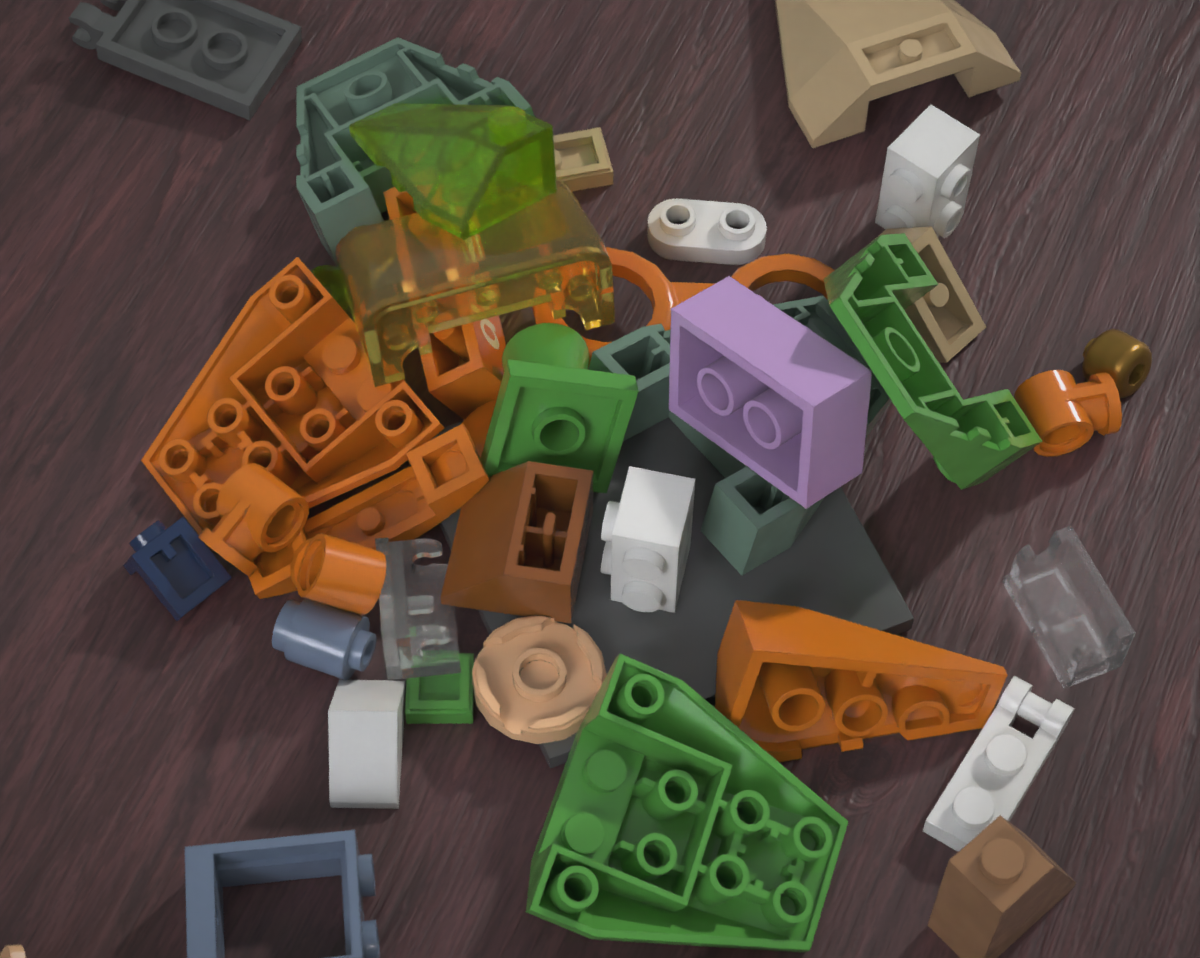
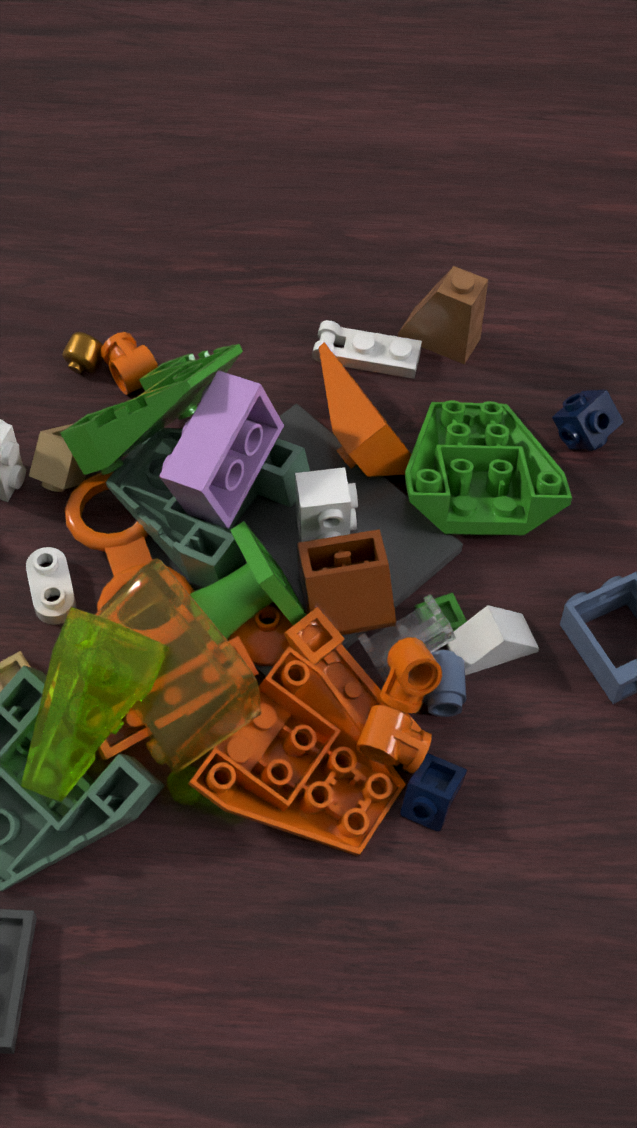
camera: 110 degrees left, 0 degrees up
light nougat tile [472,615,607,744] -> none
clear hinge [1002,525,1135,689] -> none

